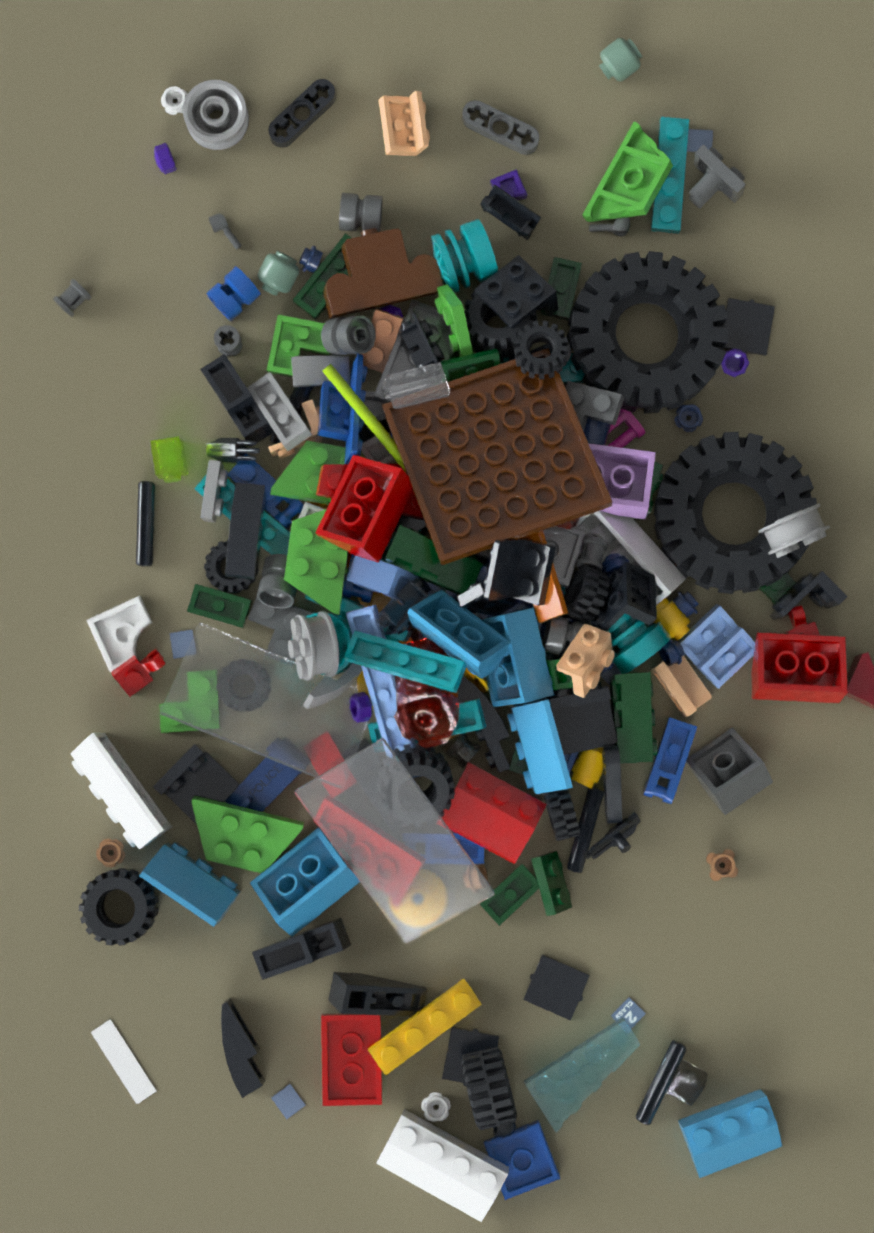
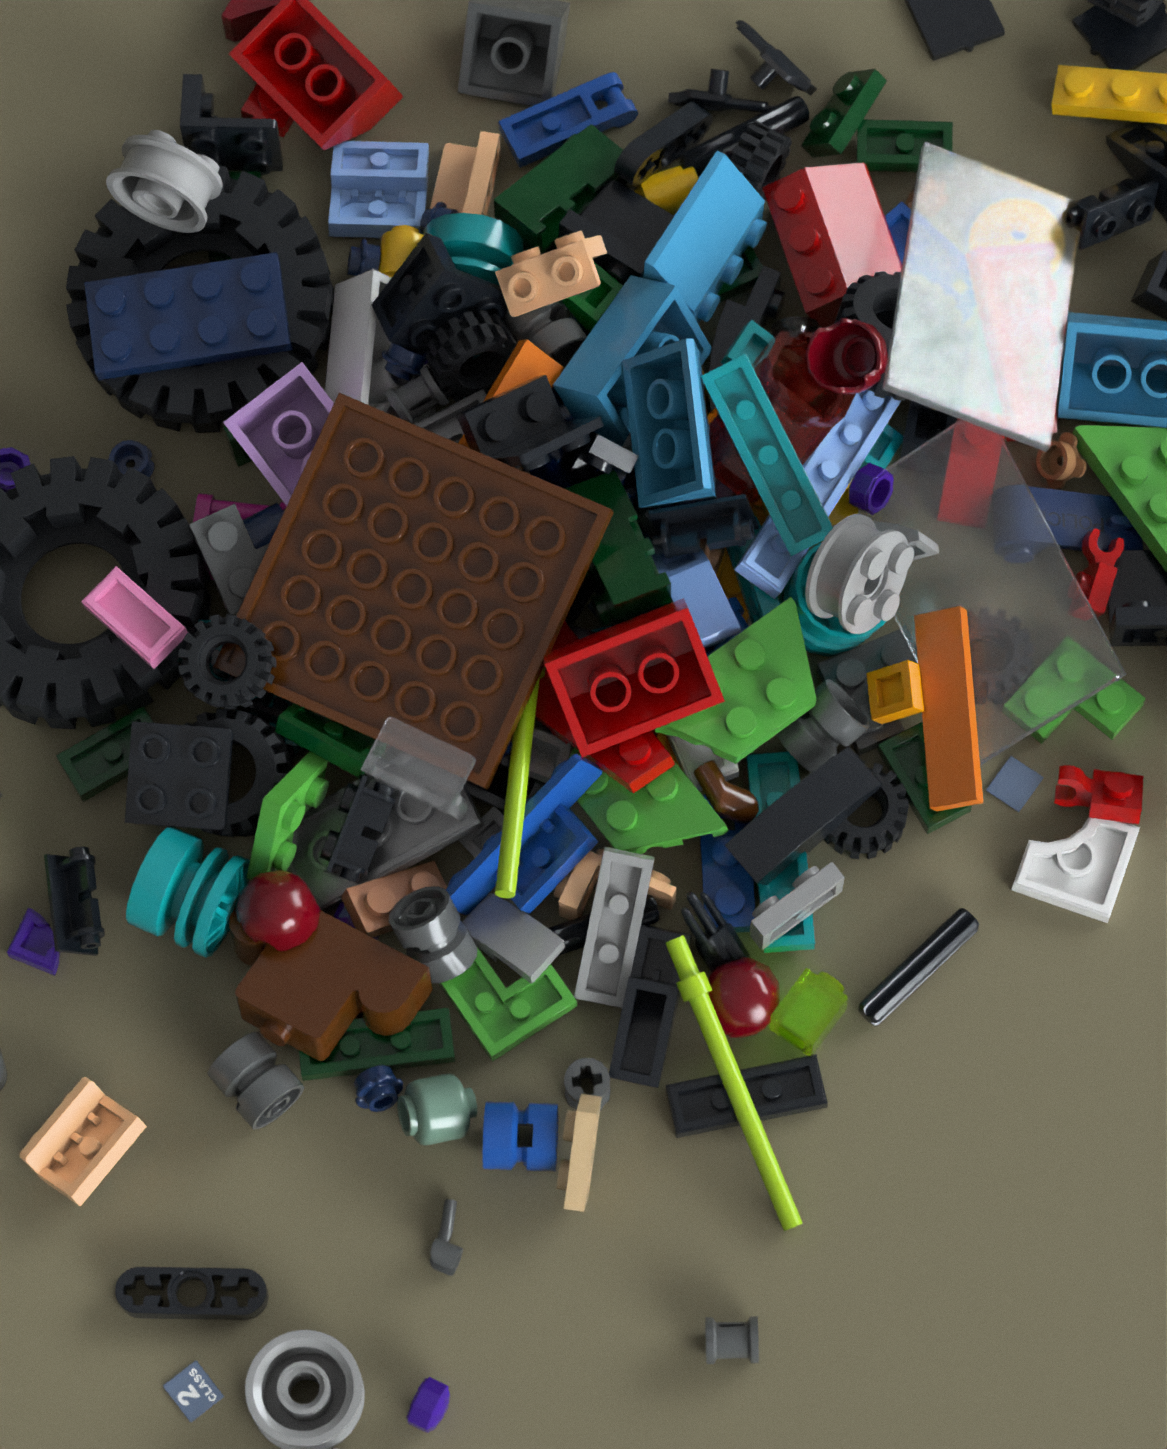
camera: 130 degrees left, 15 degrees down
none -> bright pink tile [81,566,188,669]
none -> dark blue plate [84,252,292,380]
none -> sand blue sticker [163,1360,224,1423]
none -> dark red hair [235,870,321,951]
none -> tan plate [557,1094,602,1212]
none -> lime bar [665,935,803,1231]
none -> black tile [666,1054,828,1138]
none -> reddish brown arm [693,760,759,824]
none -> dark red hair [708,957,780,1038]
none -> black piece [735,20,817,96]
none -> dark red hair [805,318,888,395]
none -> light orange tile [866,660,924,724]
none -> orange tile [914,606,983,812]
none -> medium nougat plate [1036,432,1086,490]
none -> black hinge [1062,178,1159,251]
none -> red plate [1069,528,1124,622]

